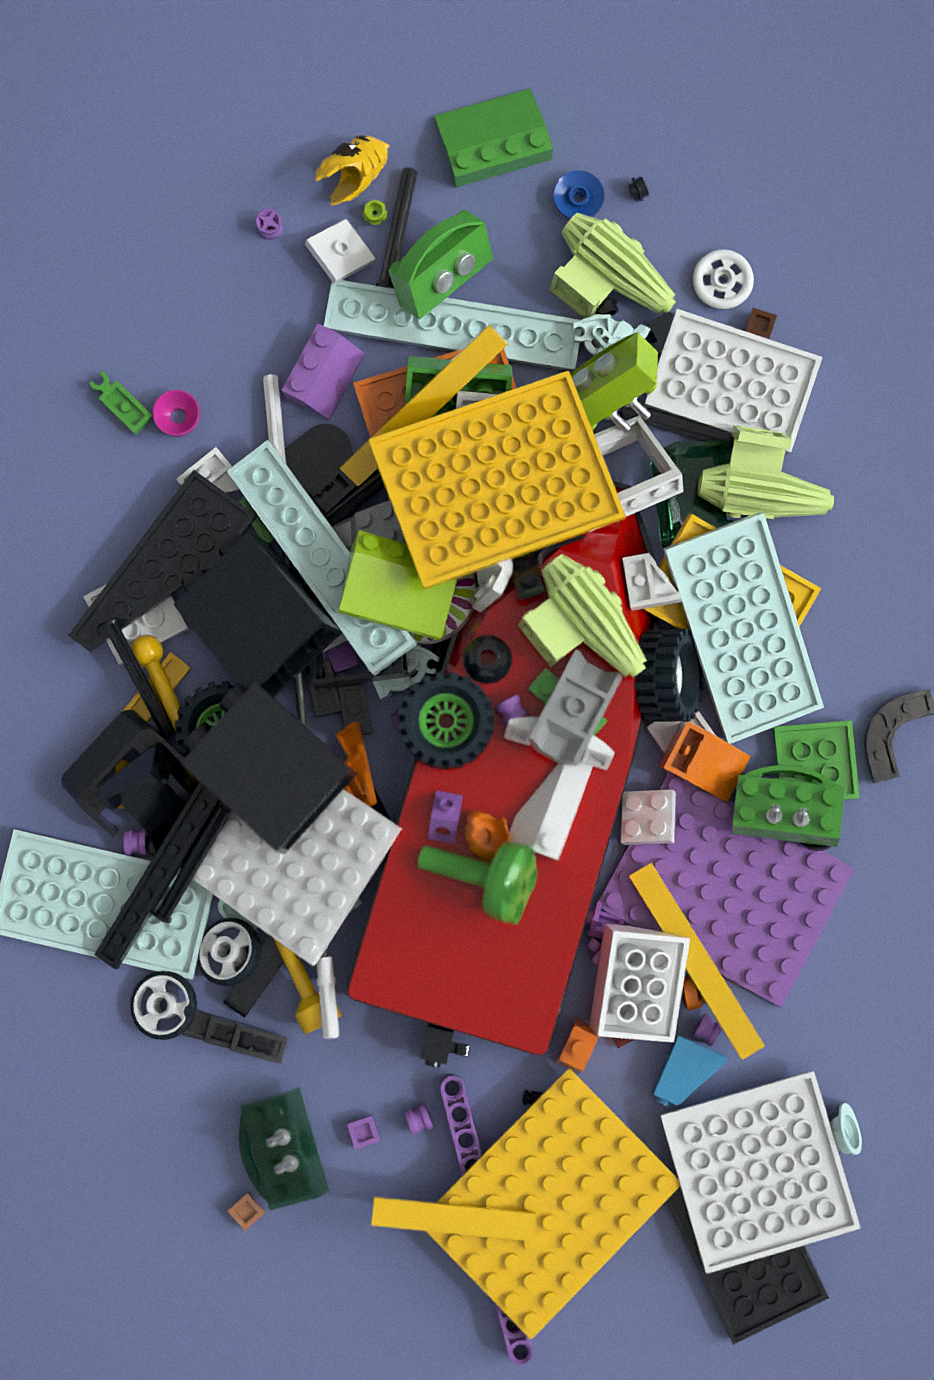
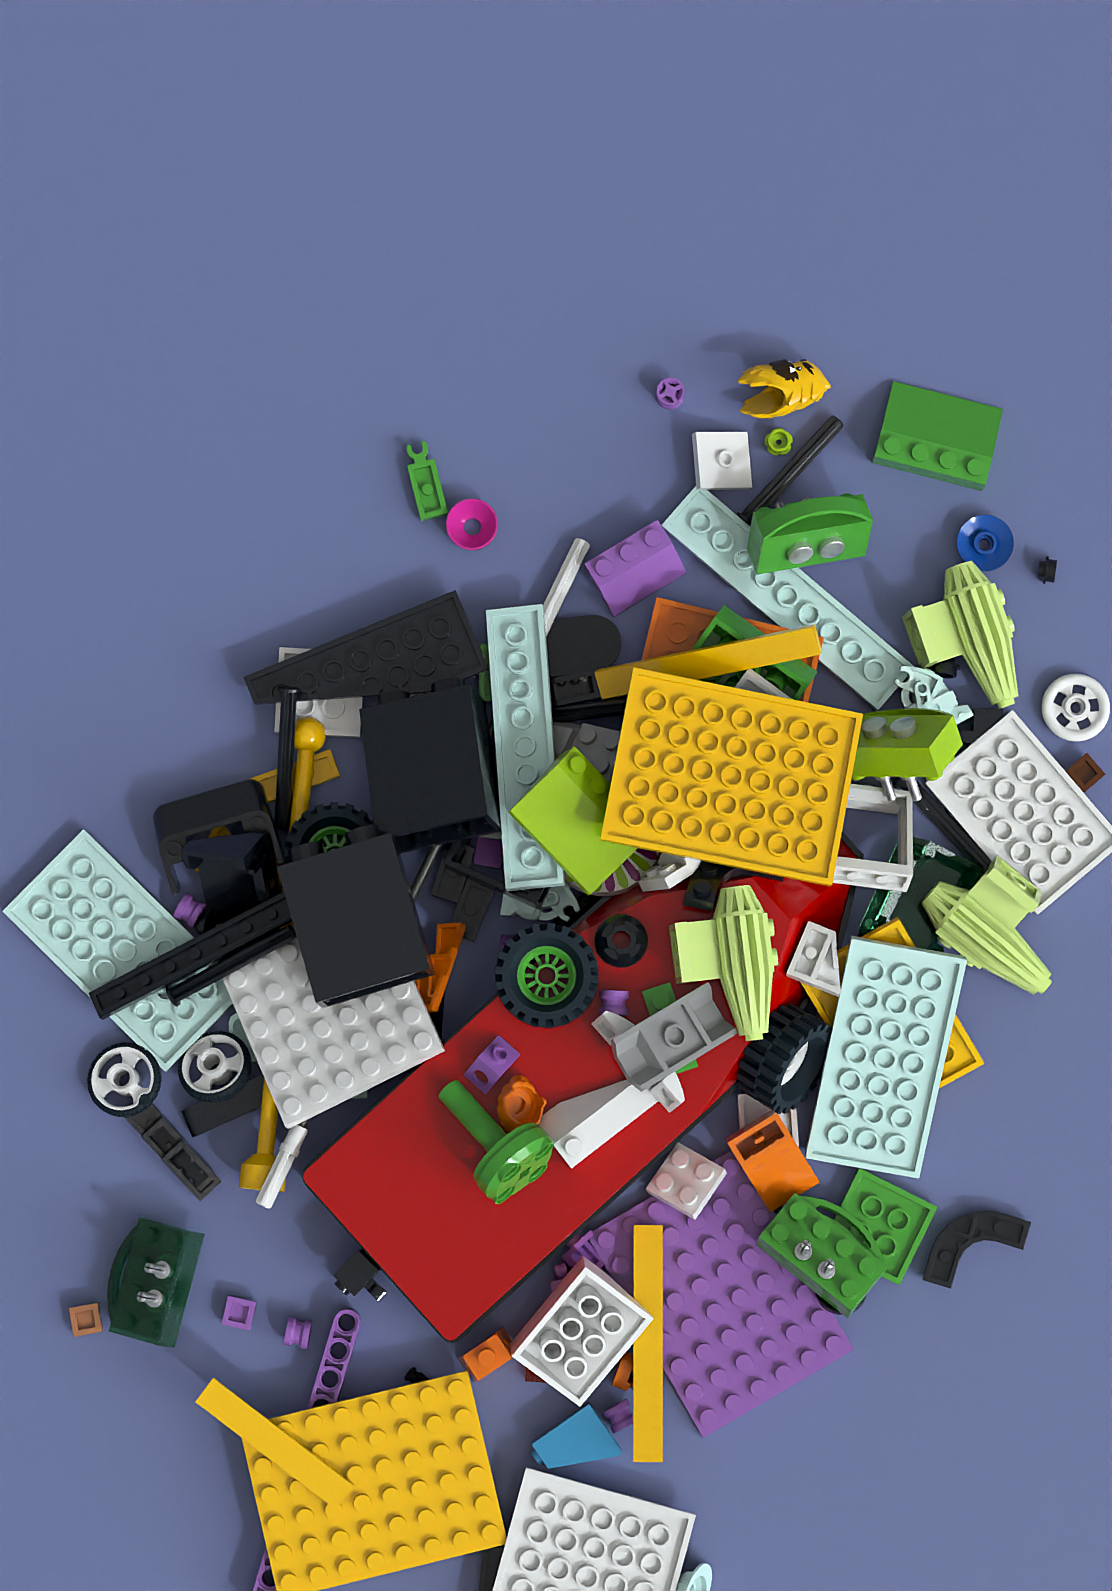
camera: 35 degrees right, 0 degrees up
white wing [176,447,240,493] -> none

